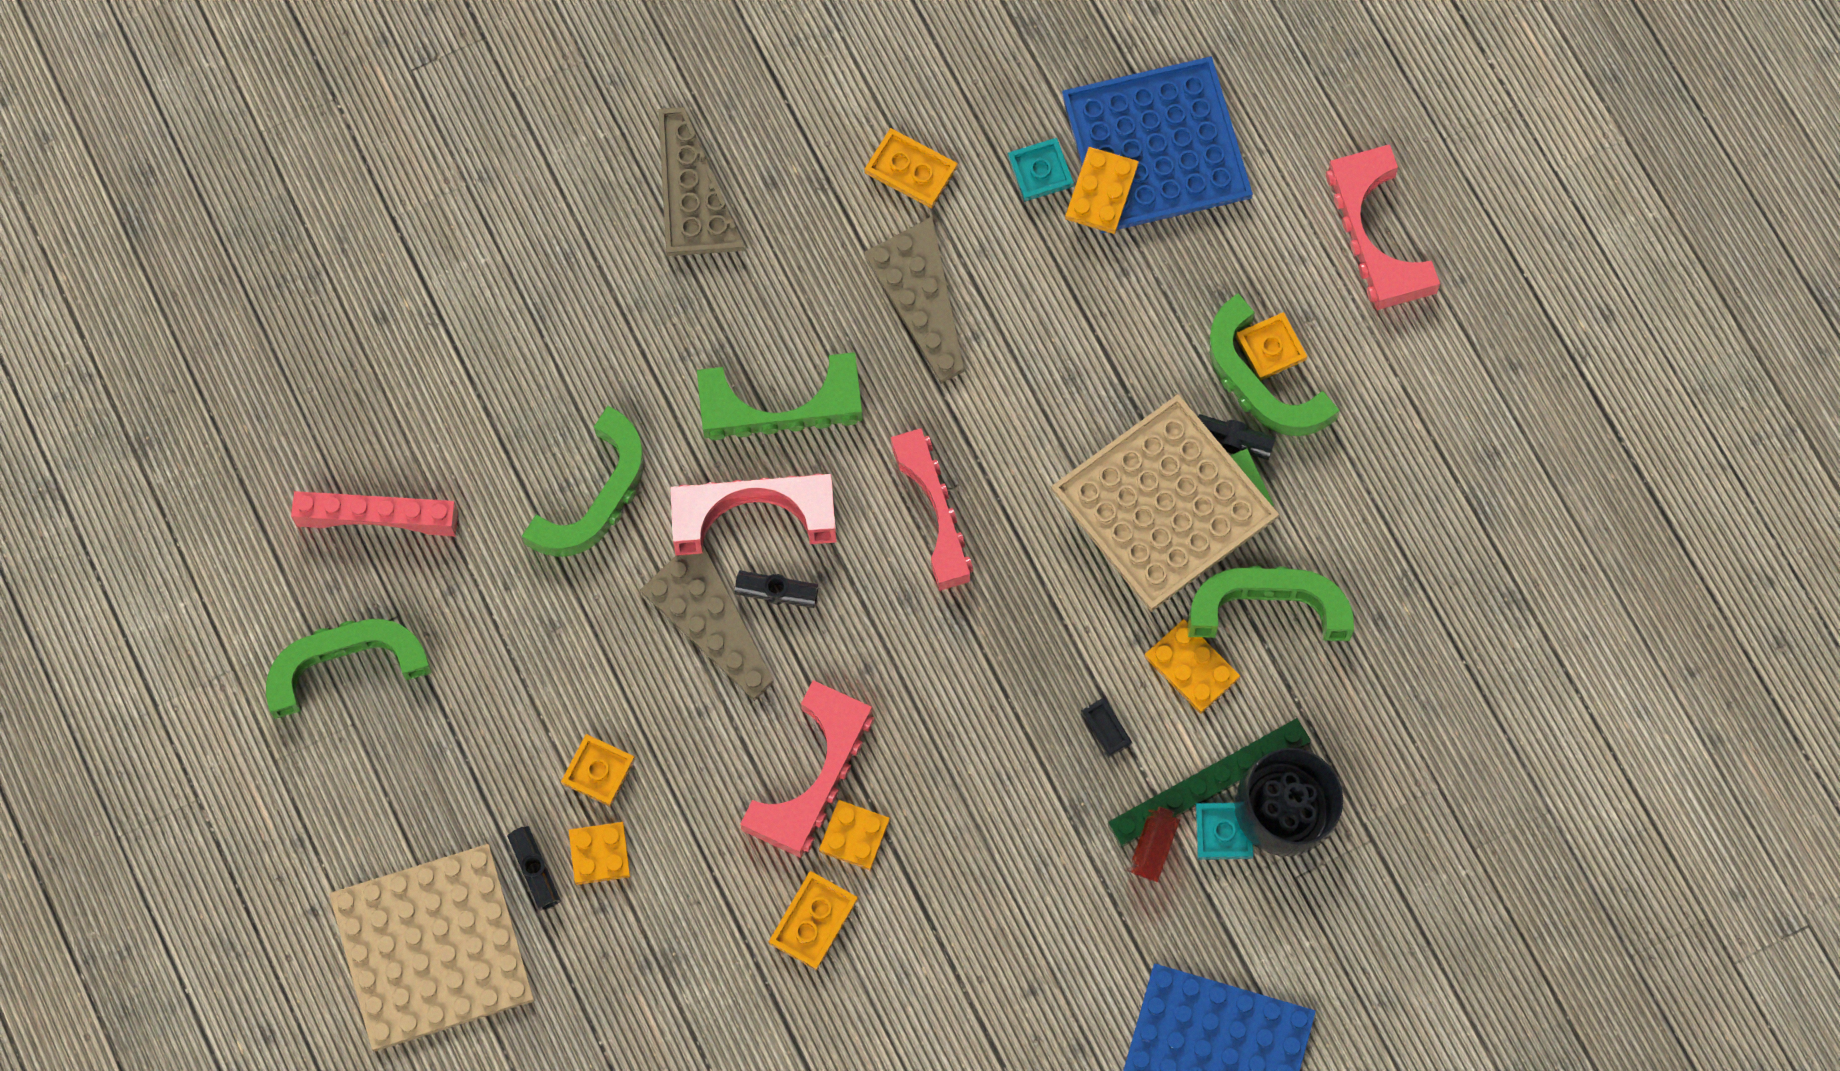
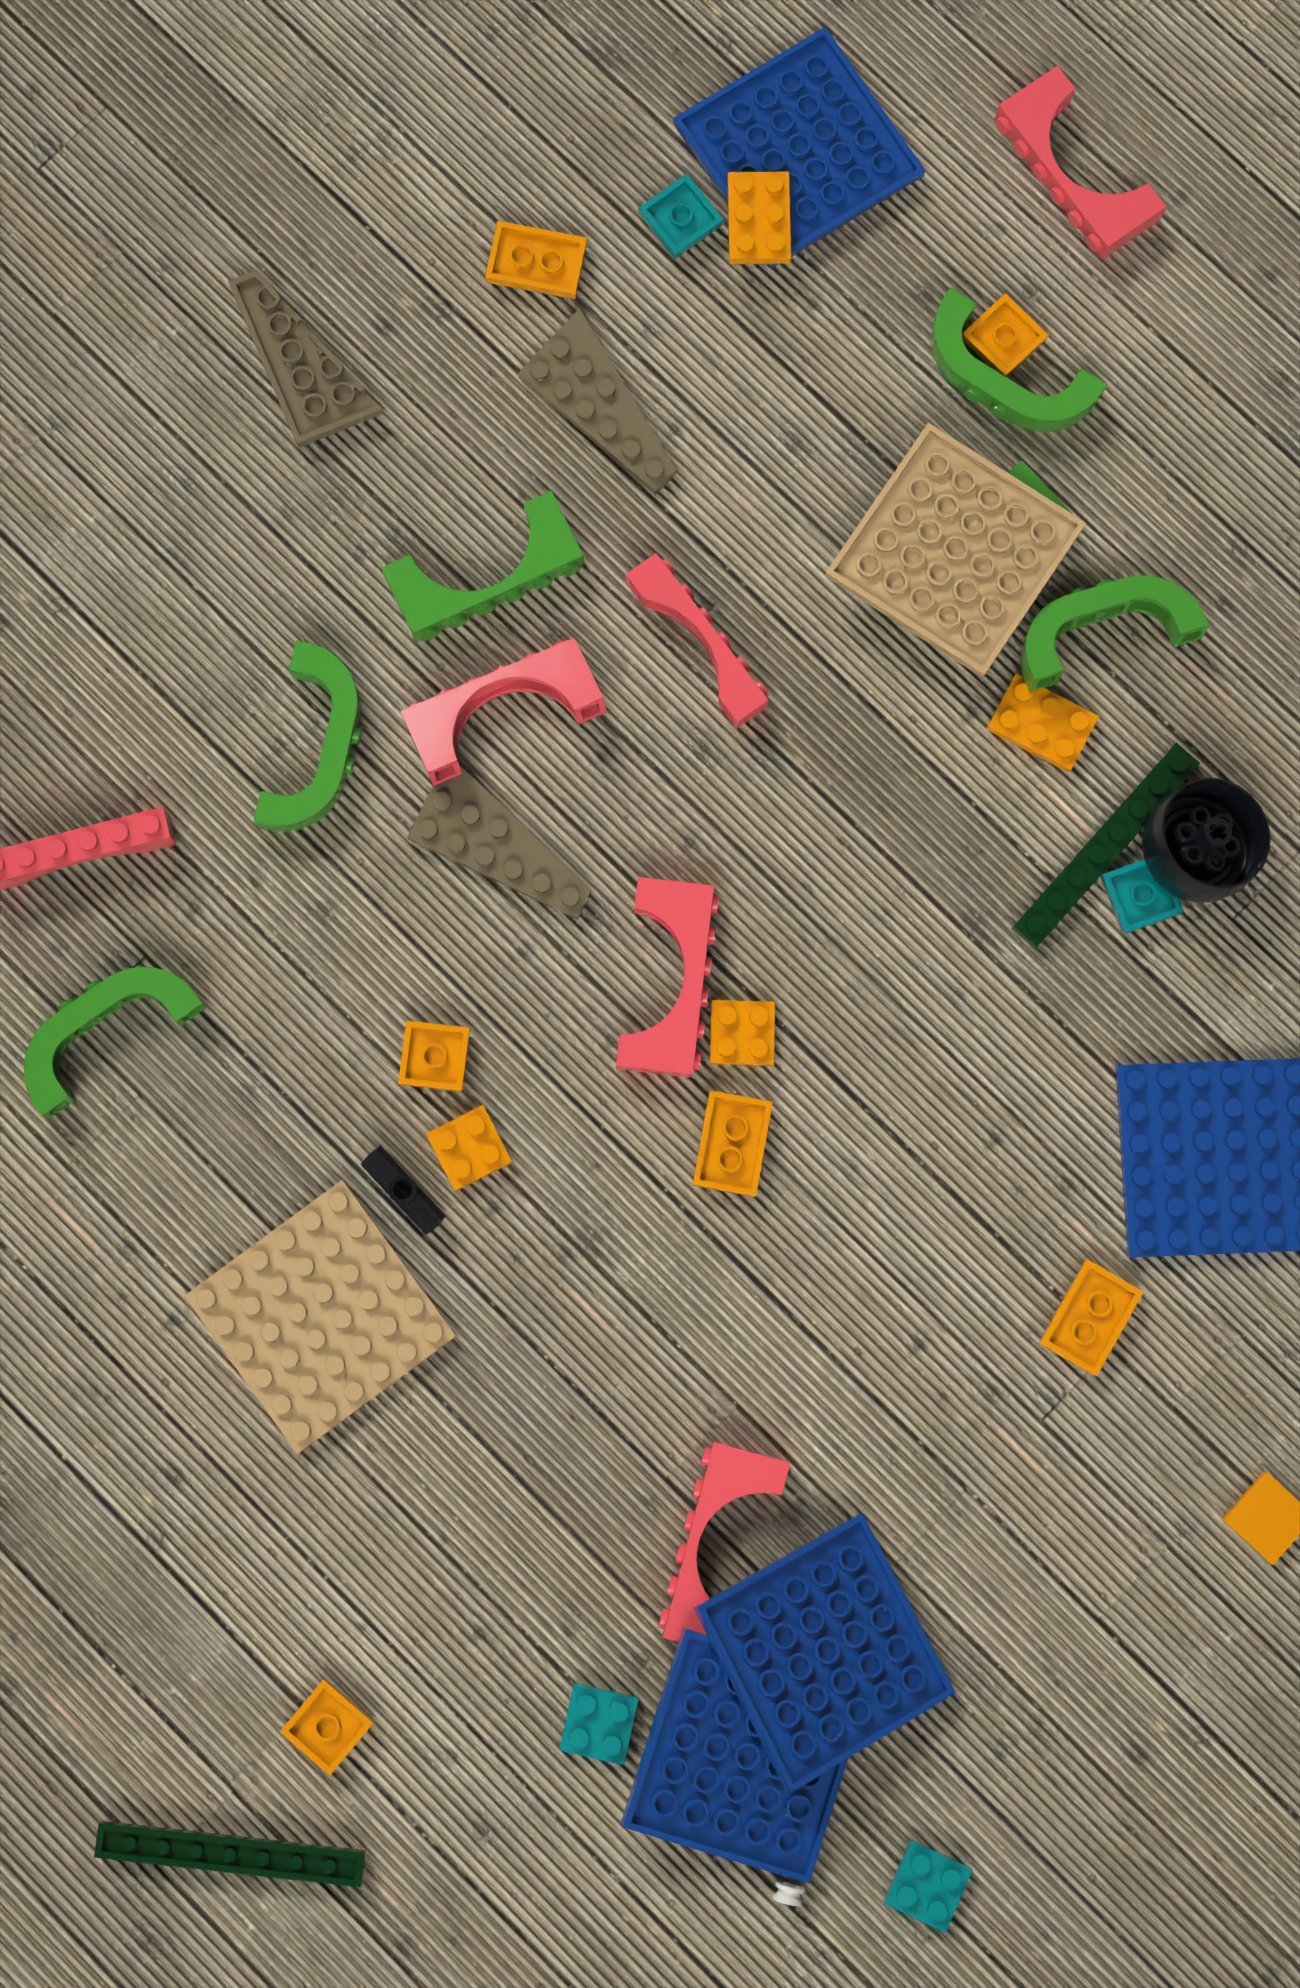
camera: 25 degrees left, 10 degrees up
black piece [734,570,819,608] -> none
black tile [1081,697,1132,758] -> none
clear red window [1124,806,1180,883] -> none
black piece [1198,414,1276,460] -> none

